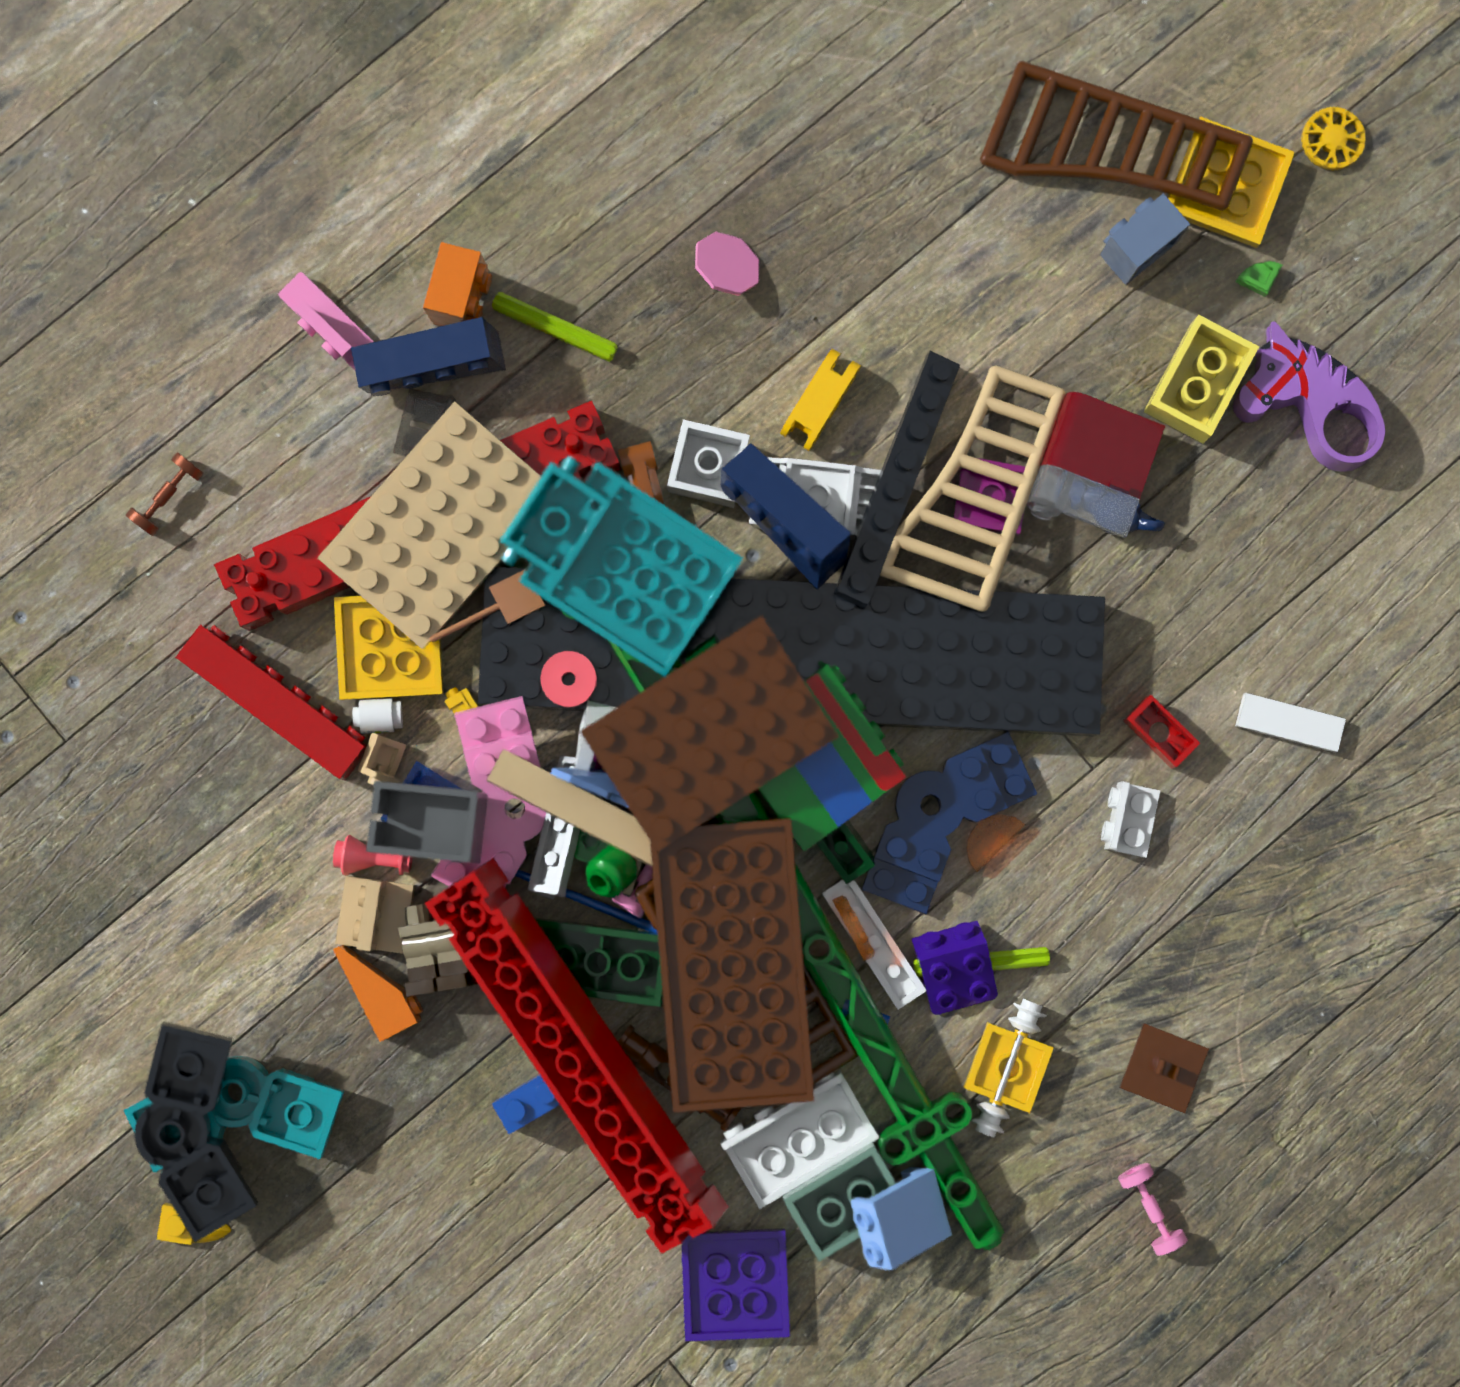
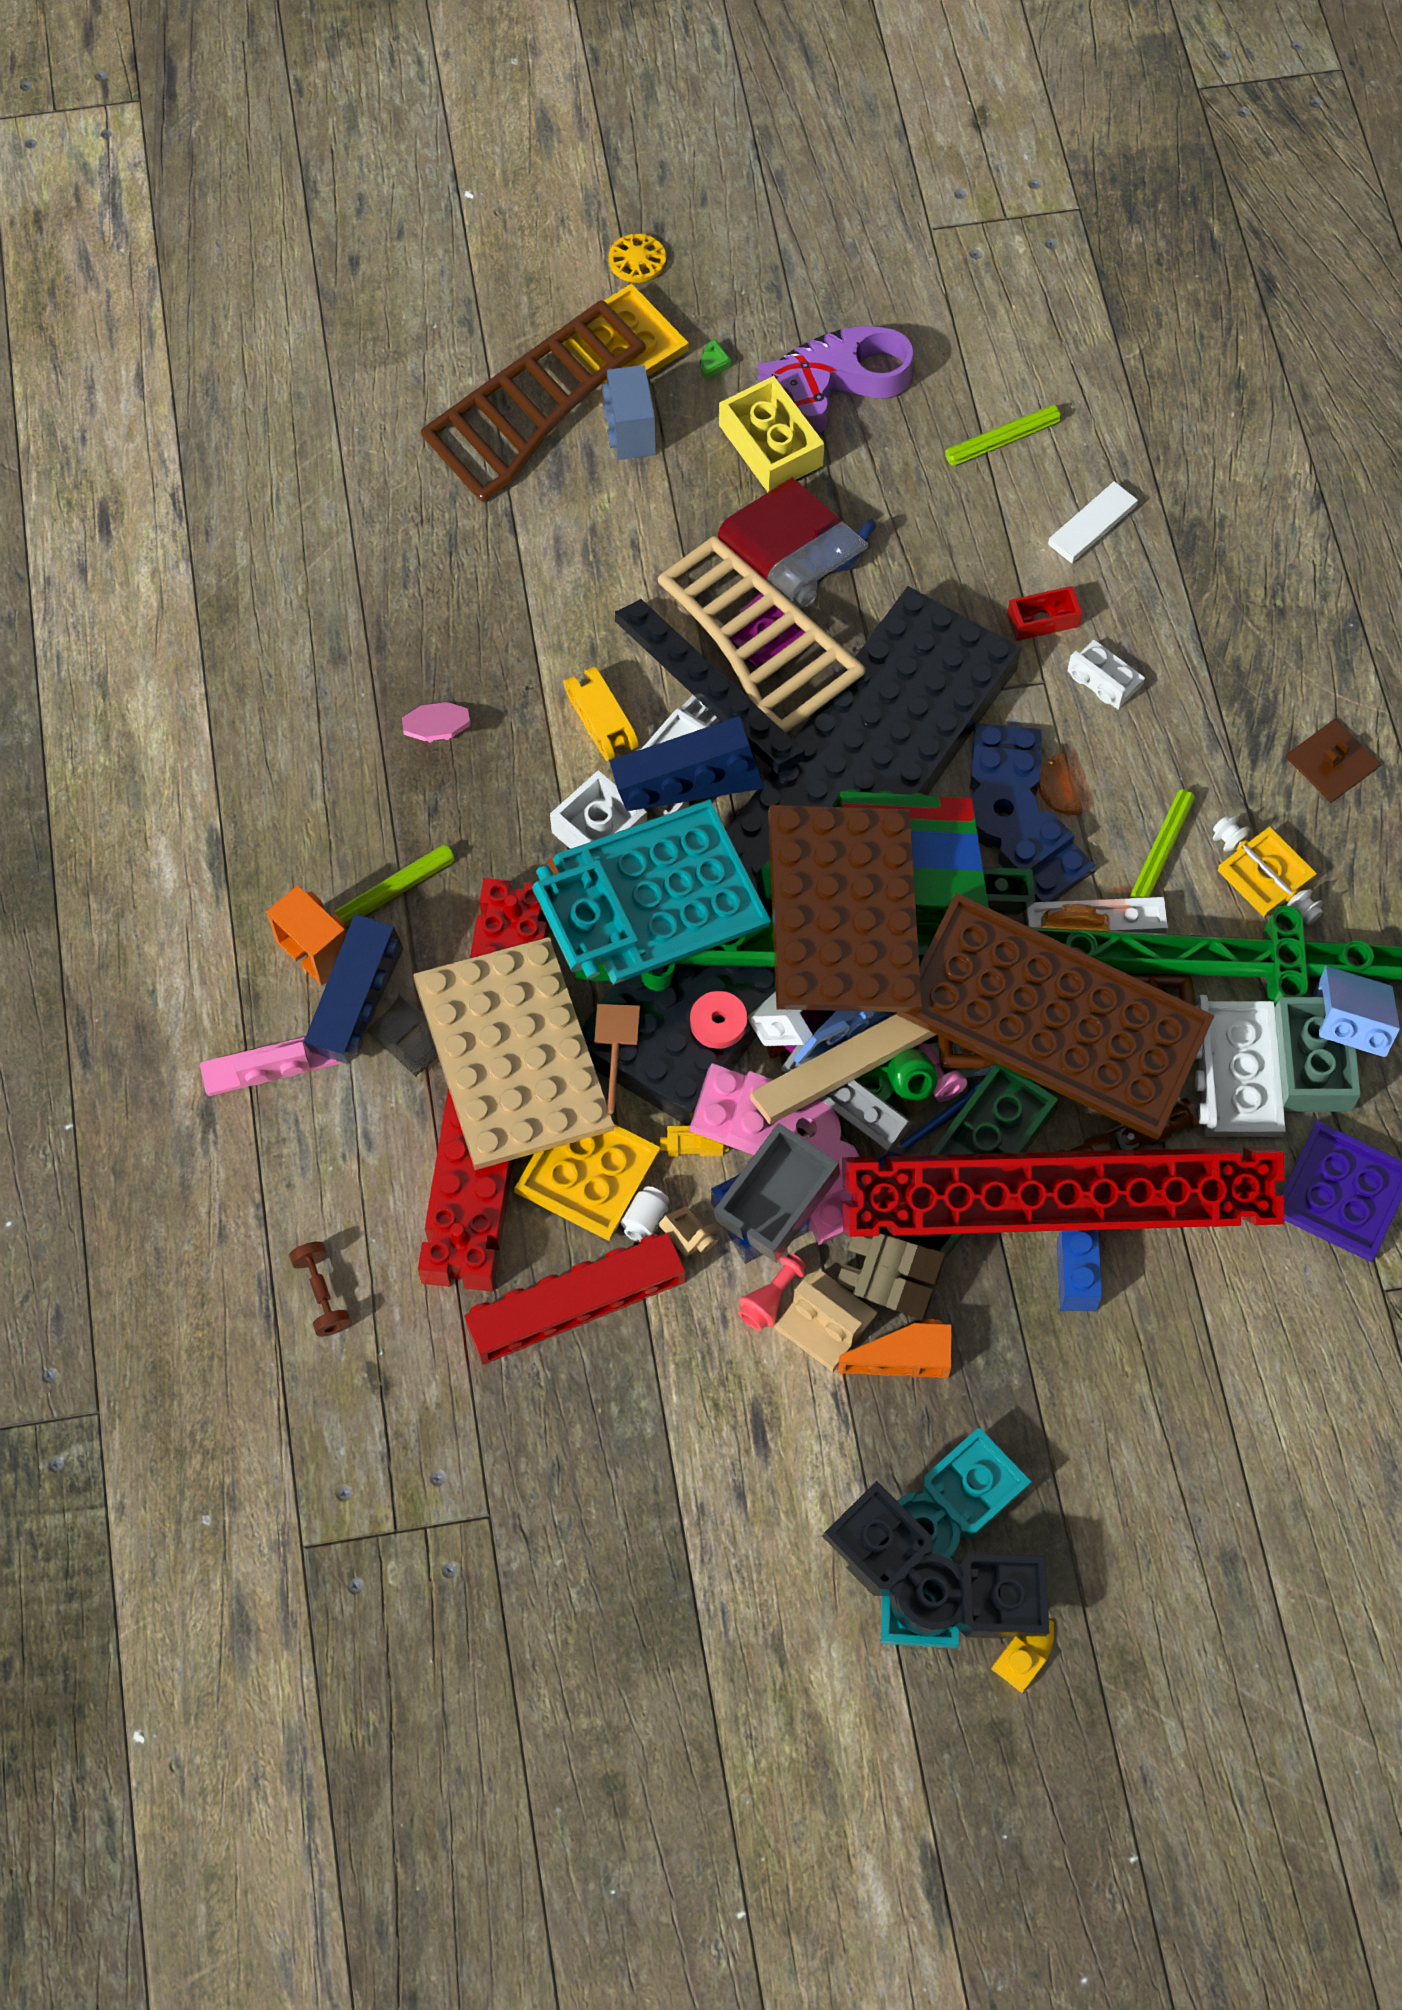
camera: 65 degrees left, 20 degrees down
dark purple bracket [911,921,998,1015] -> none
none -> lime axle [945,404,1061,466]

